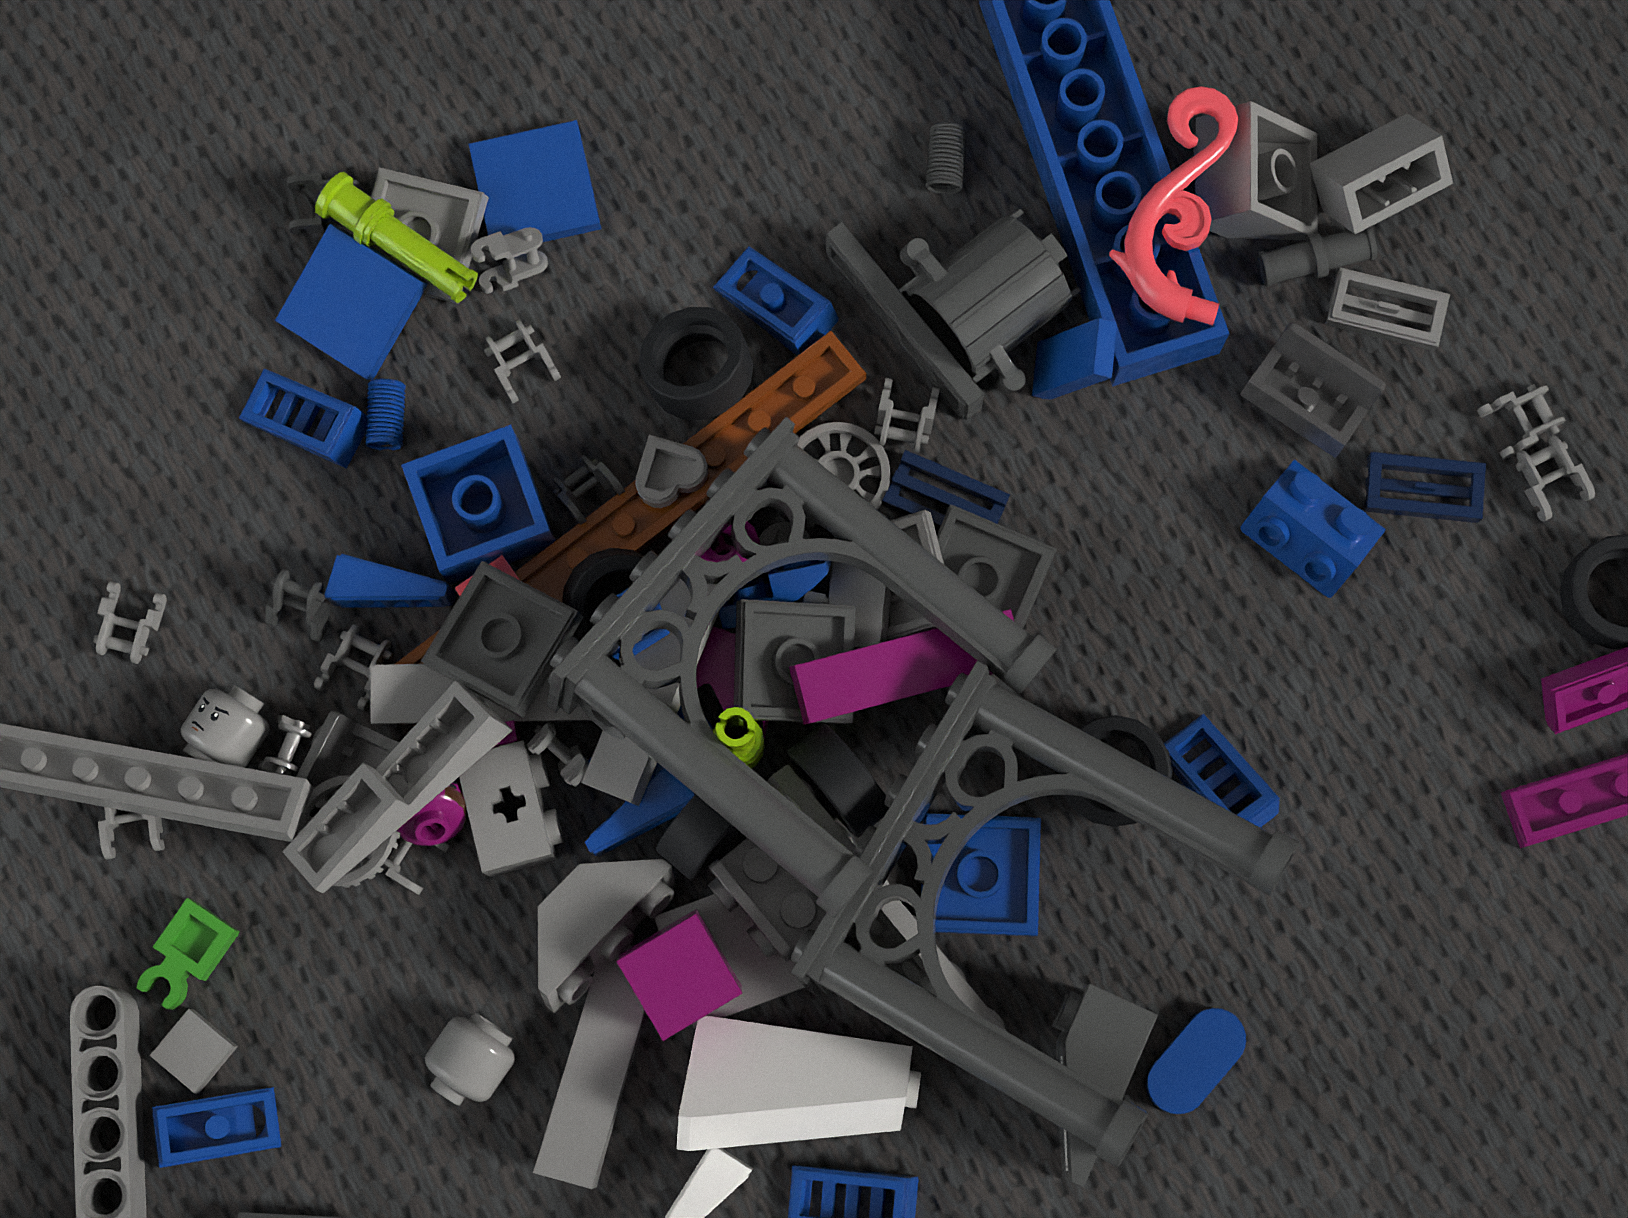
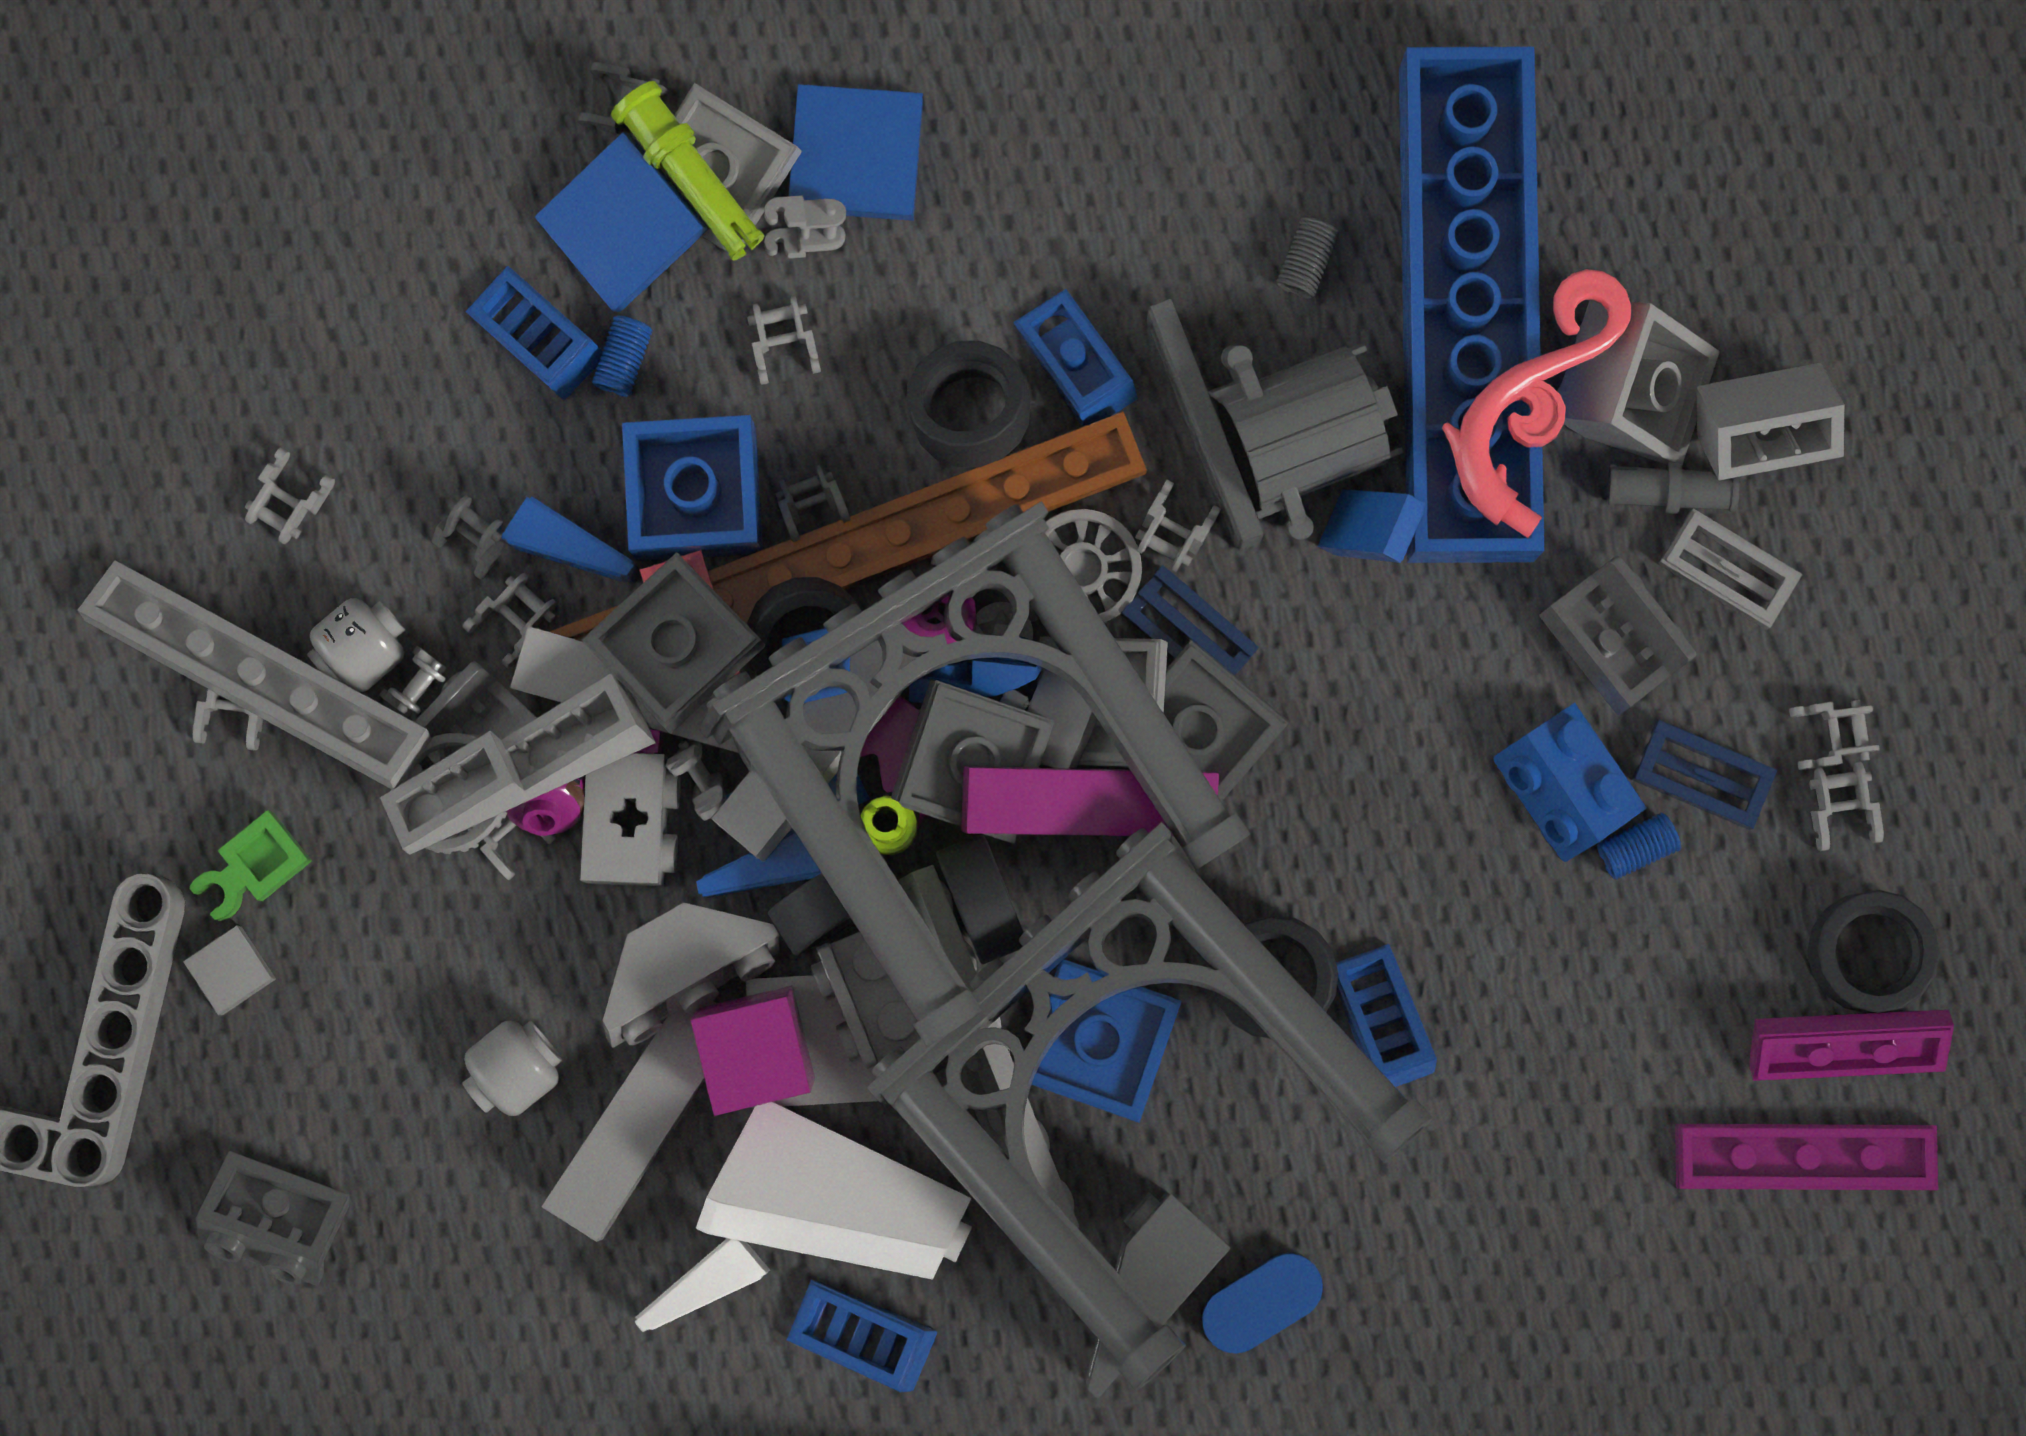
camera: 15 degrees right, 5 degrees up
blue slope [151,1087,282,1168] -> none
light grey tile [635,435,708,508] -> none
none -> blue piece [1597,812,1681,880]

